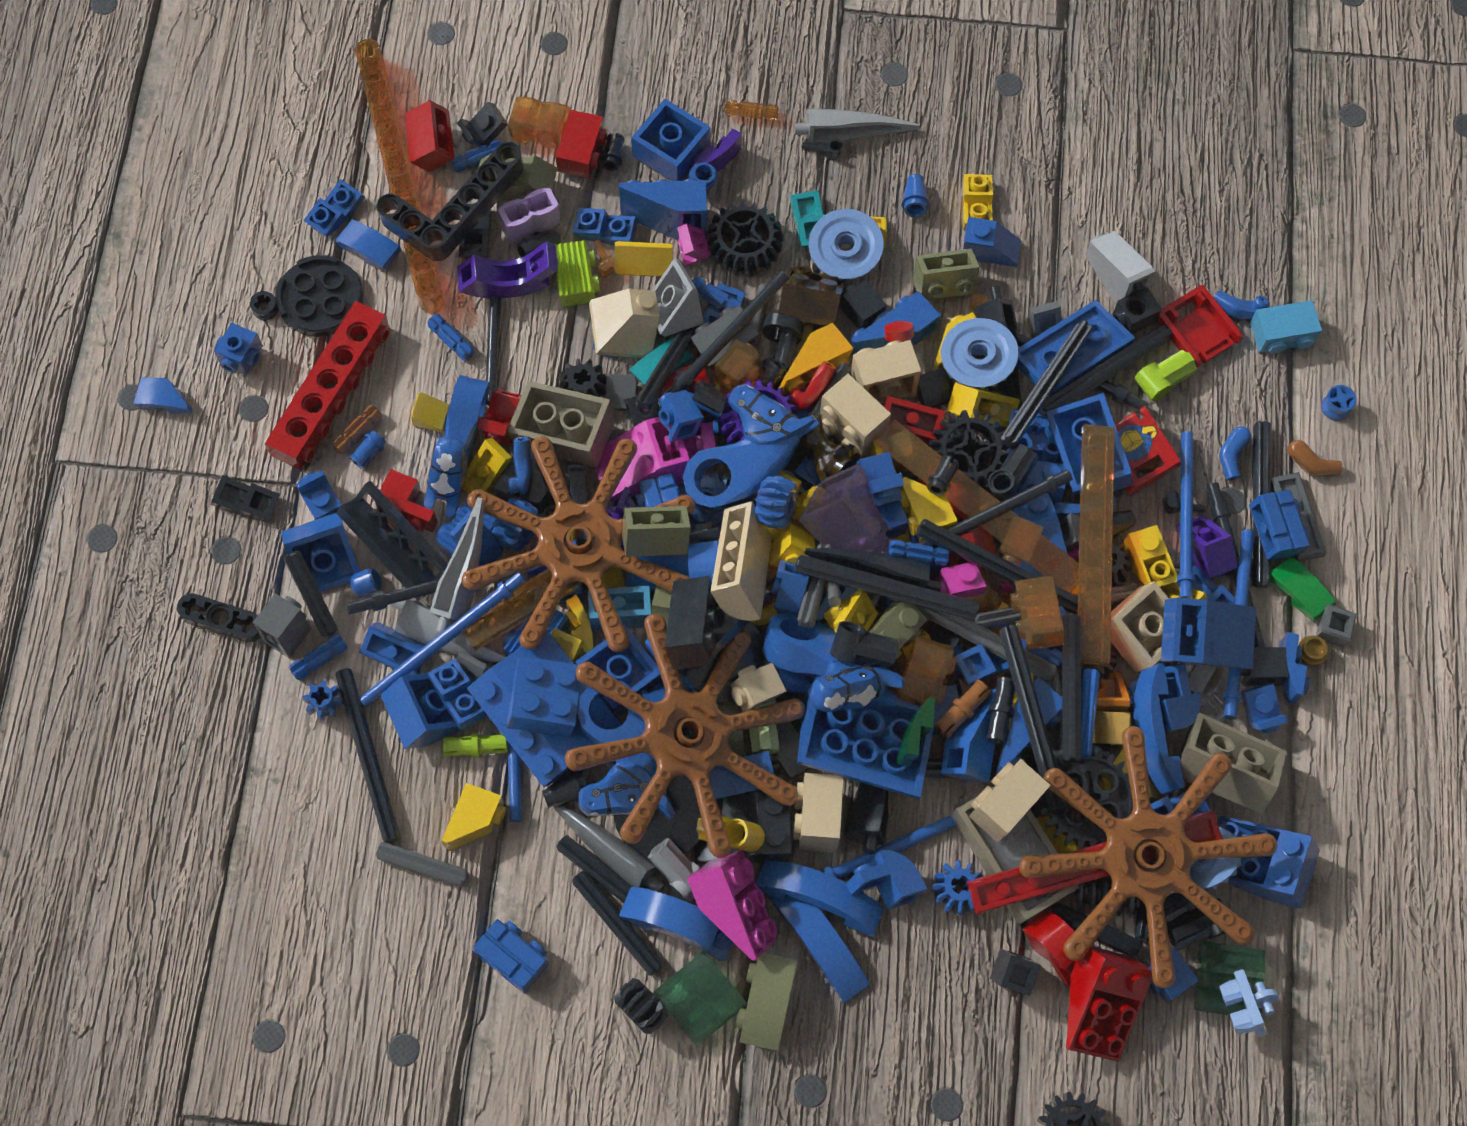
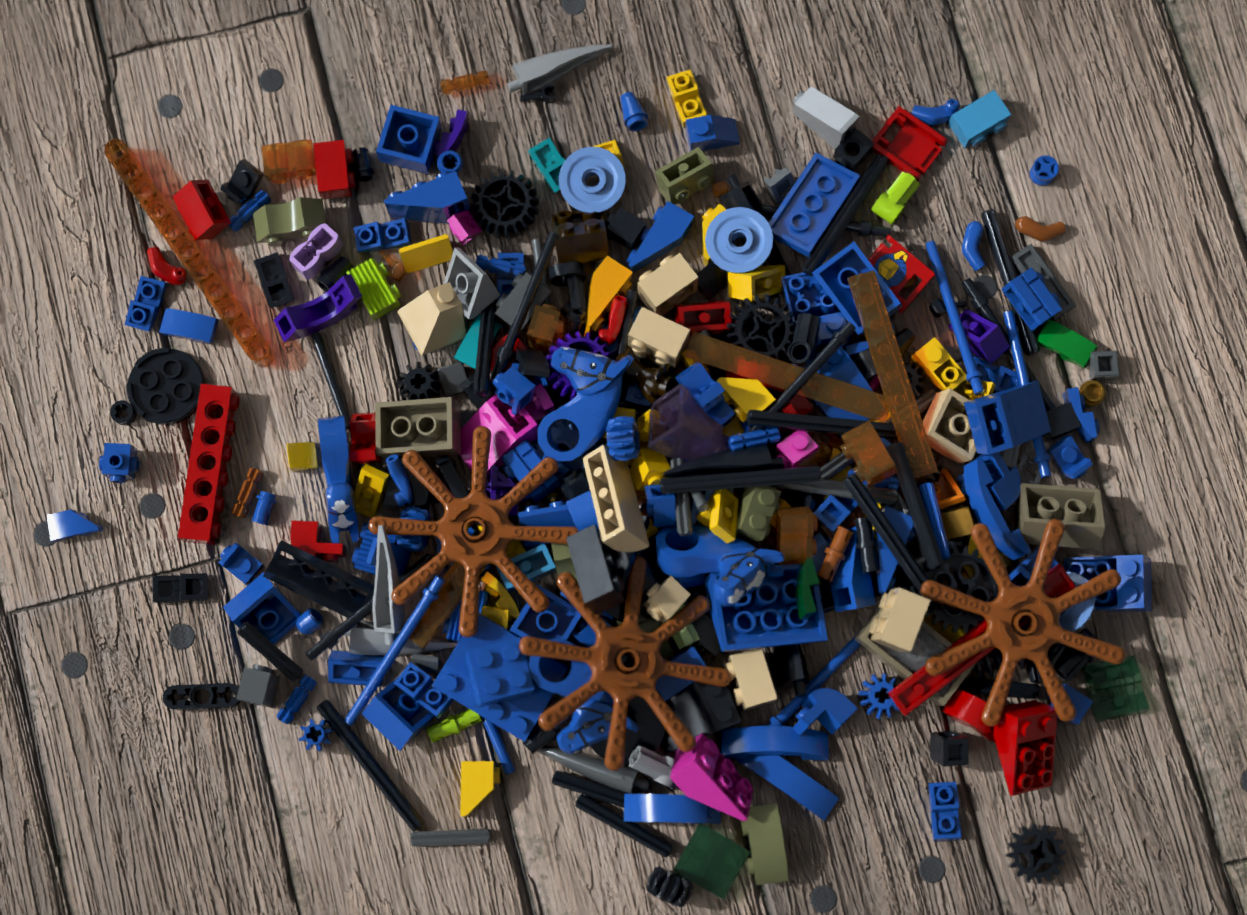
camera: 15 degrees left, 10 degrees up
black beam [376,142,524,261] -> none
blue axle [427,314,475,361] -> none
blue brick [473,919,549,994] -> none
olive brick [622,506,690,557] -> none
yellow piece [696,816,764,852] -> none
black piece [830,621,898,667] -> none
red tile [884,321,914,342] -> none
black pin [927,456,960,496] -> none
clear orange brick [998,516,1044,566] -> none
black axle [1001,320,1093,448] -> none
light blue hips [1219,969,1279,1037] -> none
none -> red arm [147,247,186,286]
none -> blue slope [929,782,961,842]

